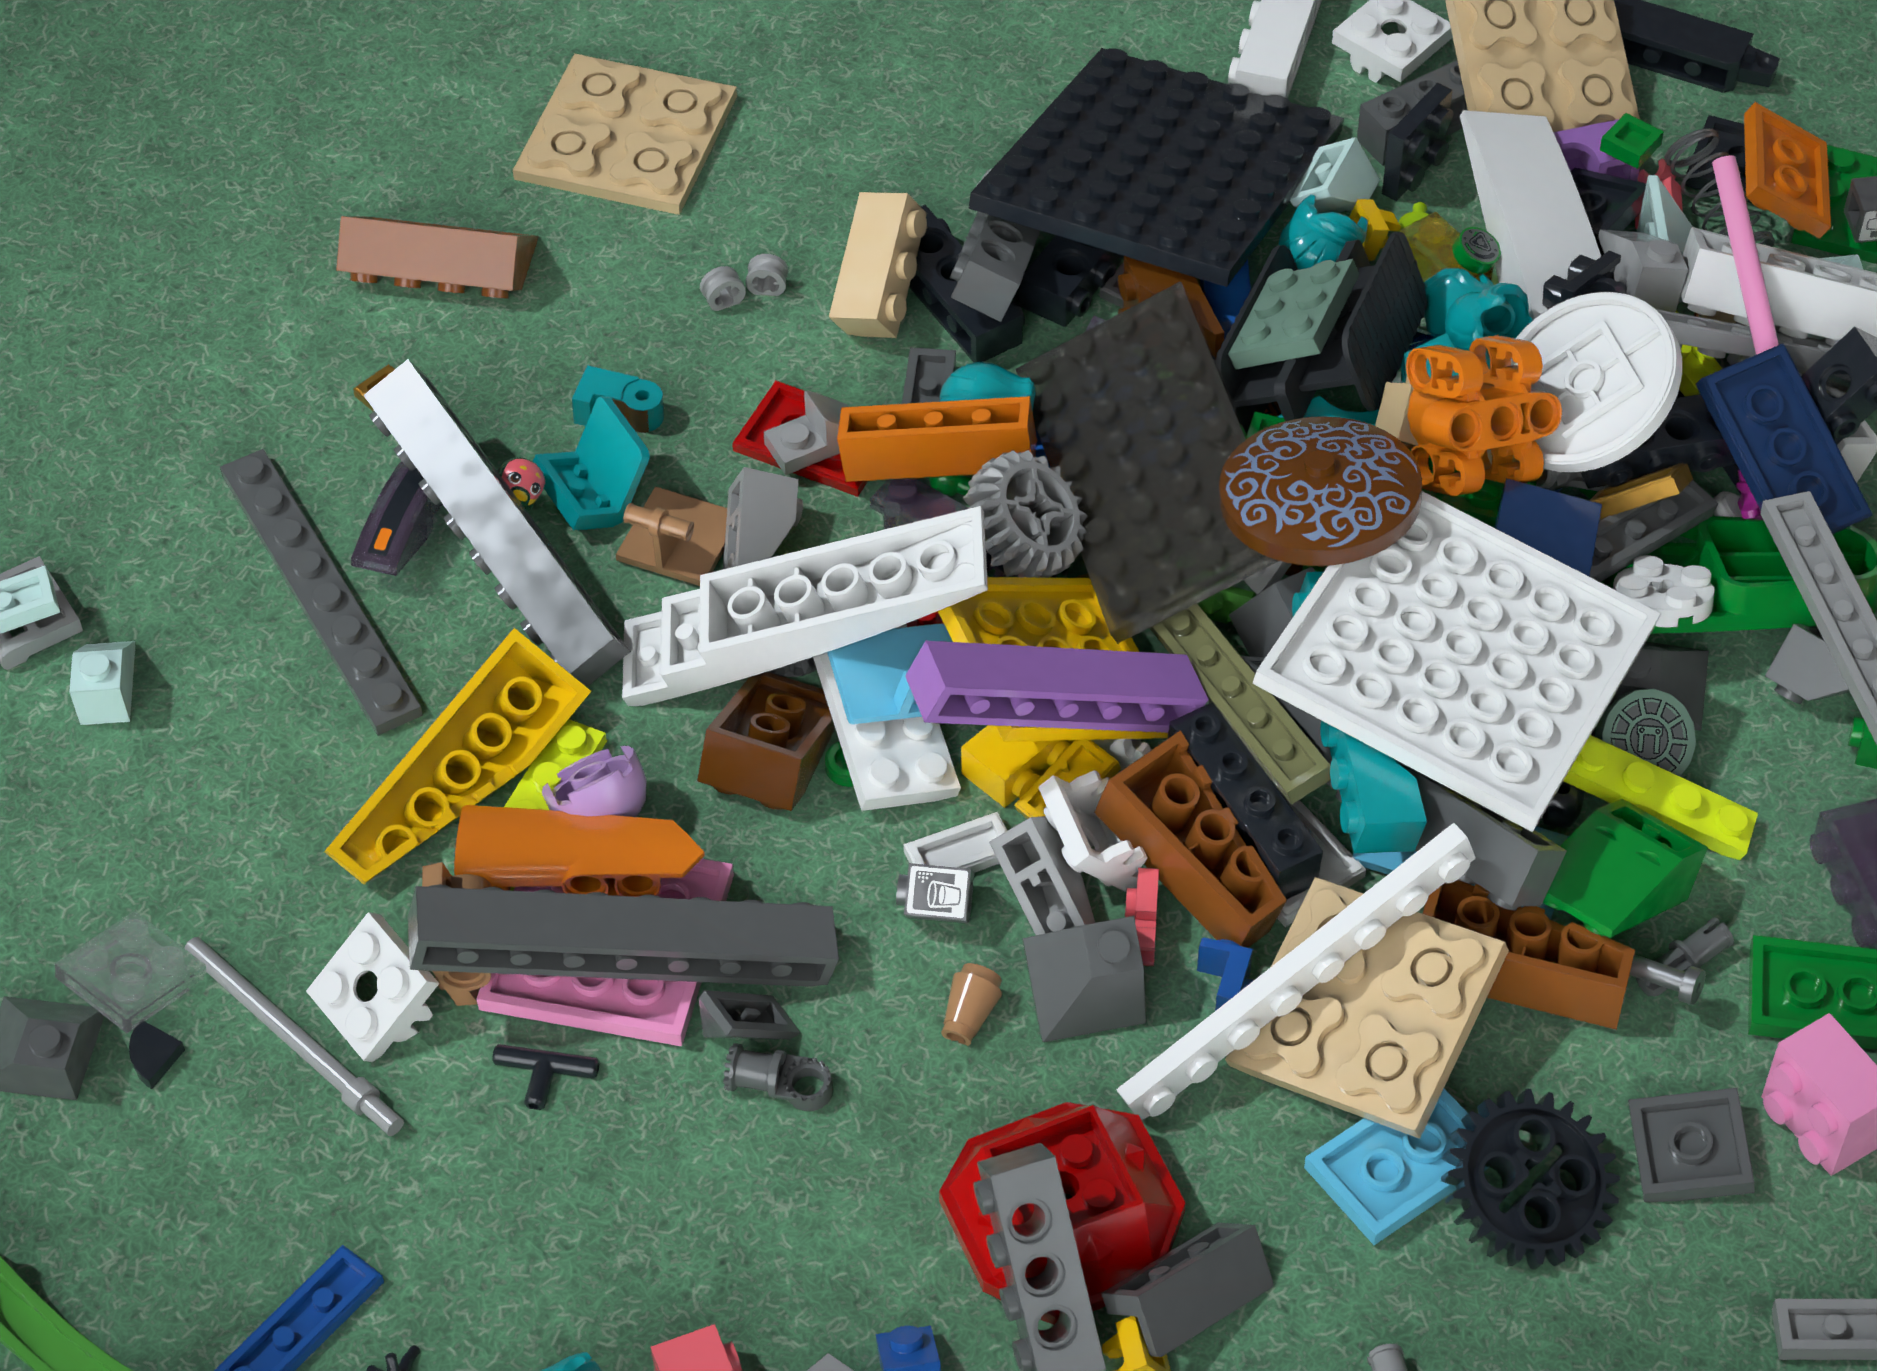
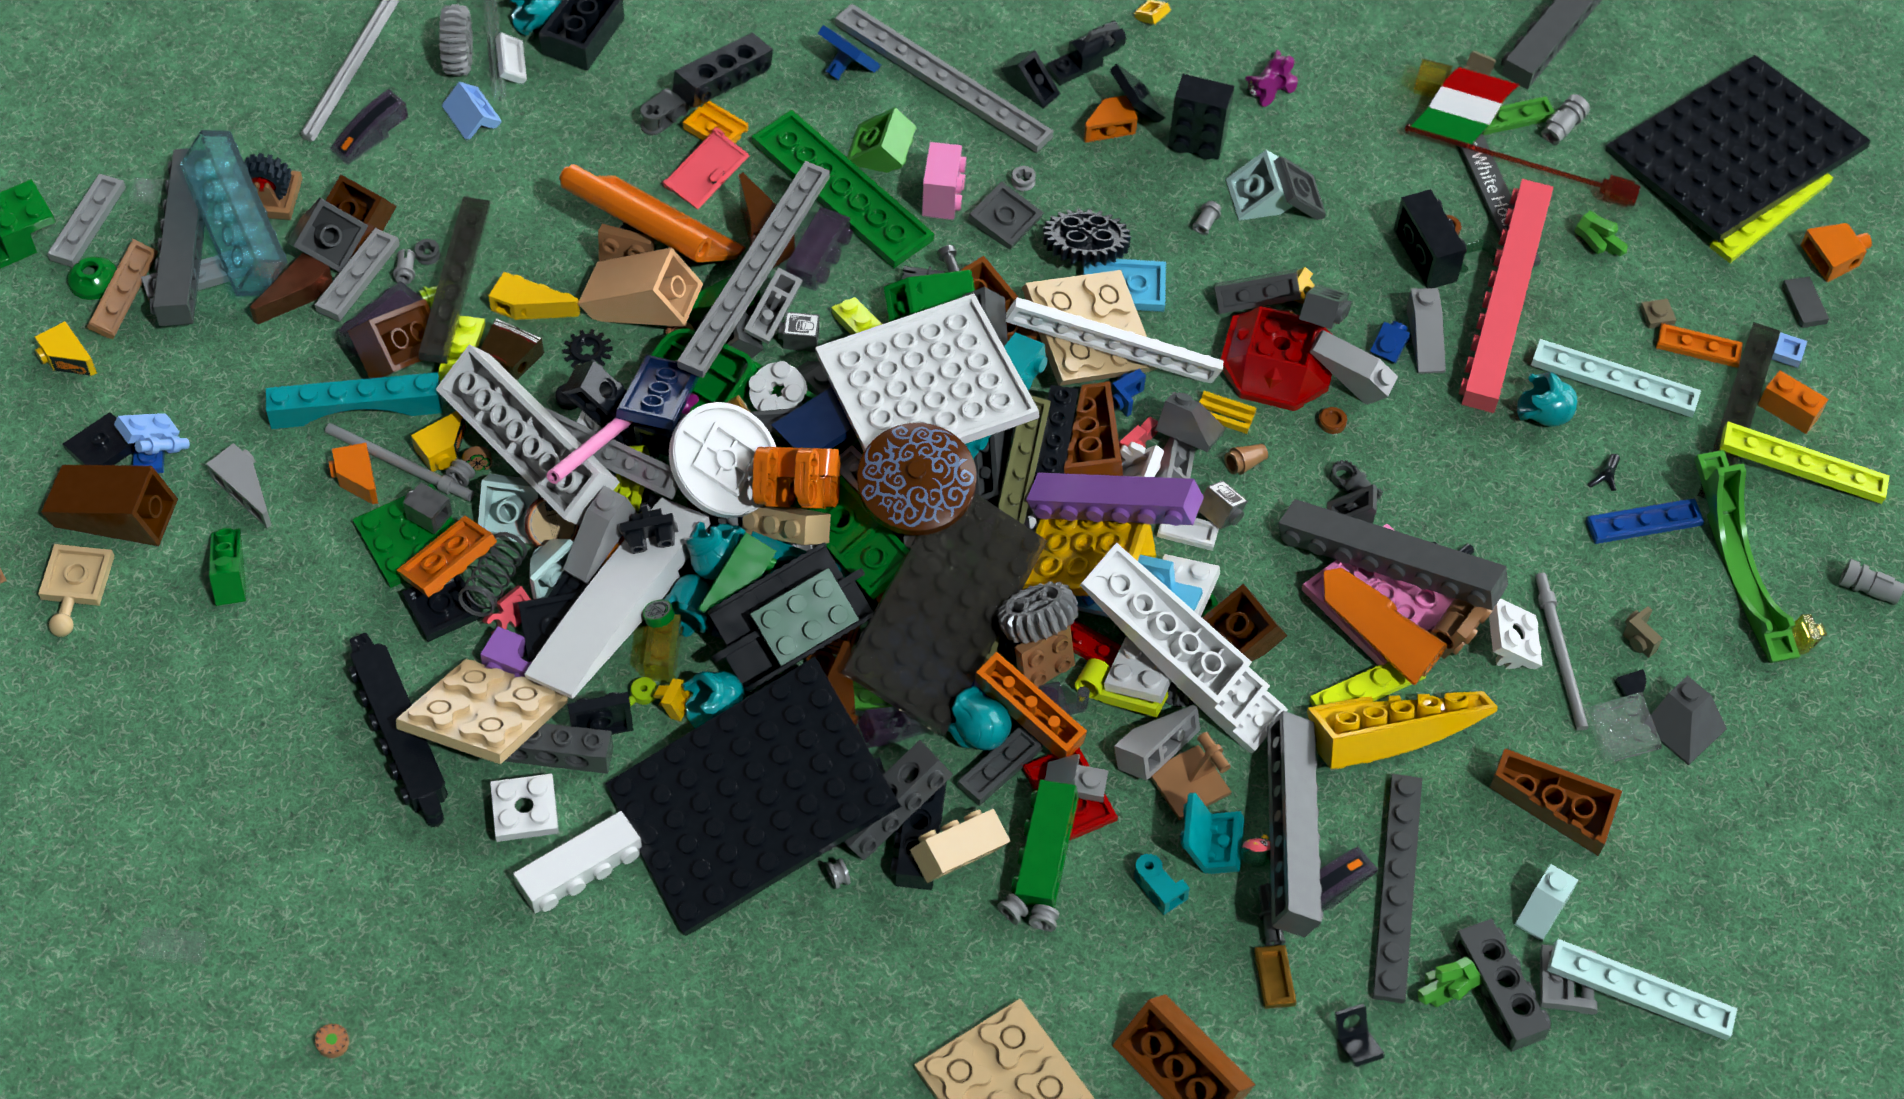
camera: 145 degrees left, 5 degrees up
lavender cylinder [542,746,647,817] -> none
light aqua slope [1290,137,1380,213] -> none
green plate [1600,113,1664,169] -> none
none -> green slope [696,532,777,613]
none -> light grey slope [743,267,803,344]
none -> flat silver brick [778,312,820,352]
none -> green brick [1011,780,1079,908]
none -> light grey bush [1012,166,1036,191]
none -> yellow tile [1199,391,1257,434]
none -> light grey slope [1309,330,1398,405]
none -> dark orange tile [1318,407,1347,434]
none -> black bracket [1335,1003,1384,1067]
none -> bright green rock [1418,957,1482,1007]
none -> dark grey brick [1453,918,1551,1052]
none -> dark orange wedge [1490,748,1622,856]
none -> dark tan bracket [1623,606,1663,658]

